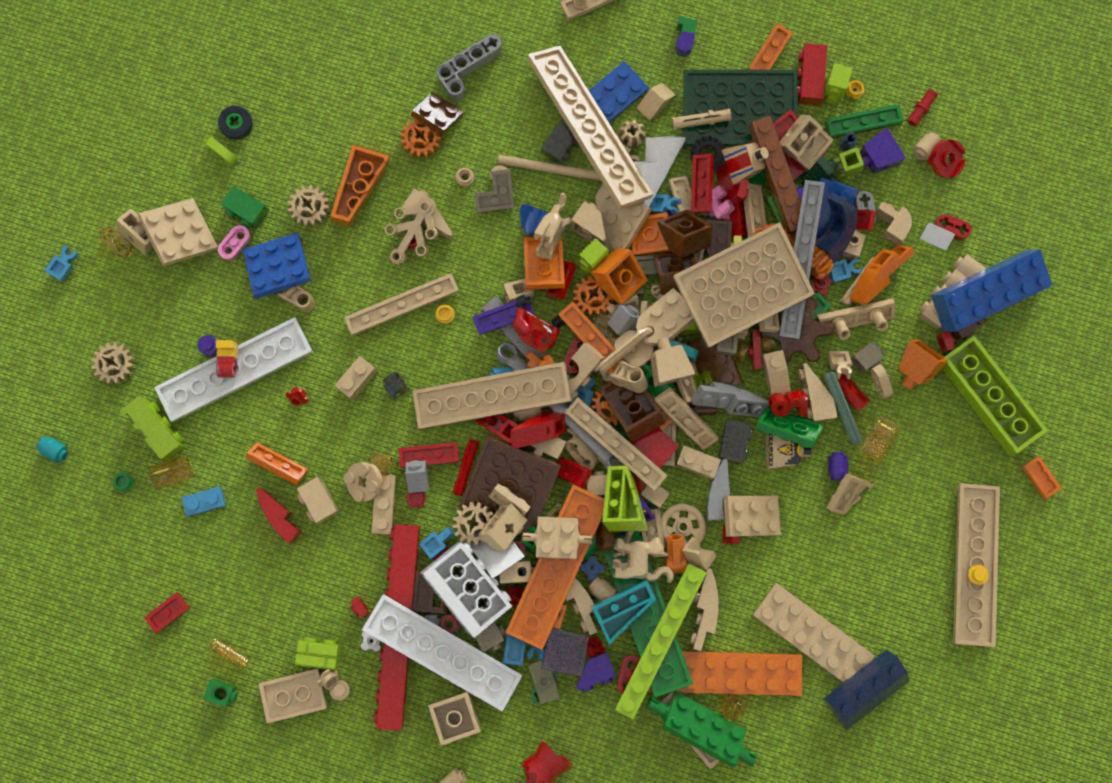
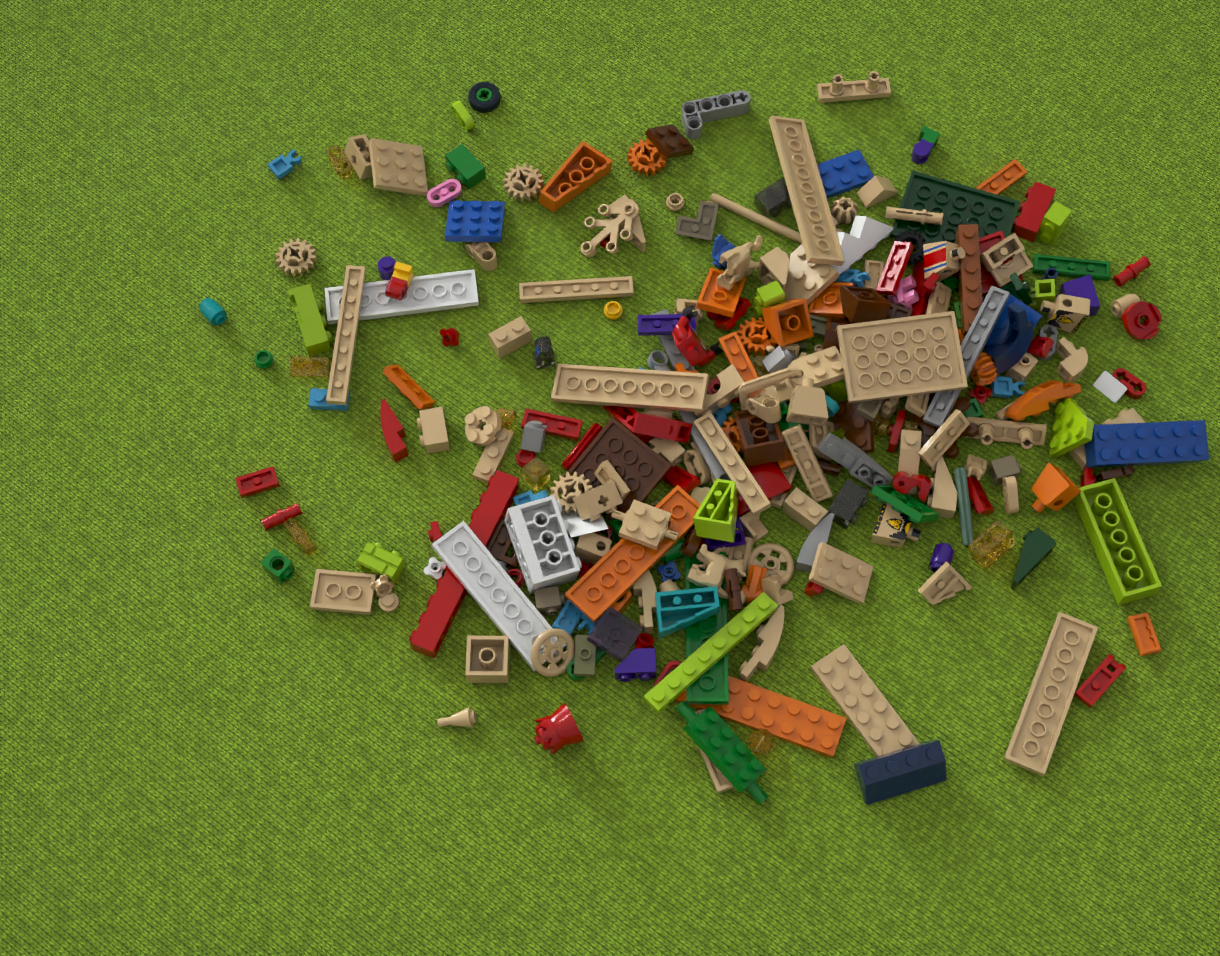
camera: 20 degrees right, 15 degrees down
yellow plate [846,80,864,99] -> none
yellow plate [968,565,989,585] -> none
none -> red pin [261,503,303,531]
none -> tan plate [326,265,366,405]
none -> clear yellow brick [521,456,550,491]
none -> tan plate [531,628,575,677]
none -> reddish brown pin [724,568,743,611]
none -> tan plate [918,409,970,467]
none -> dark green slope [1010,527,1056,590]
none -> tan torso [1040,294,1090,334]
none -> lime plate [1049,398,1094,458]
none -> red plate [1074,654,1126,708]

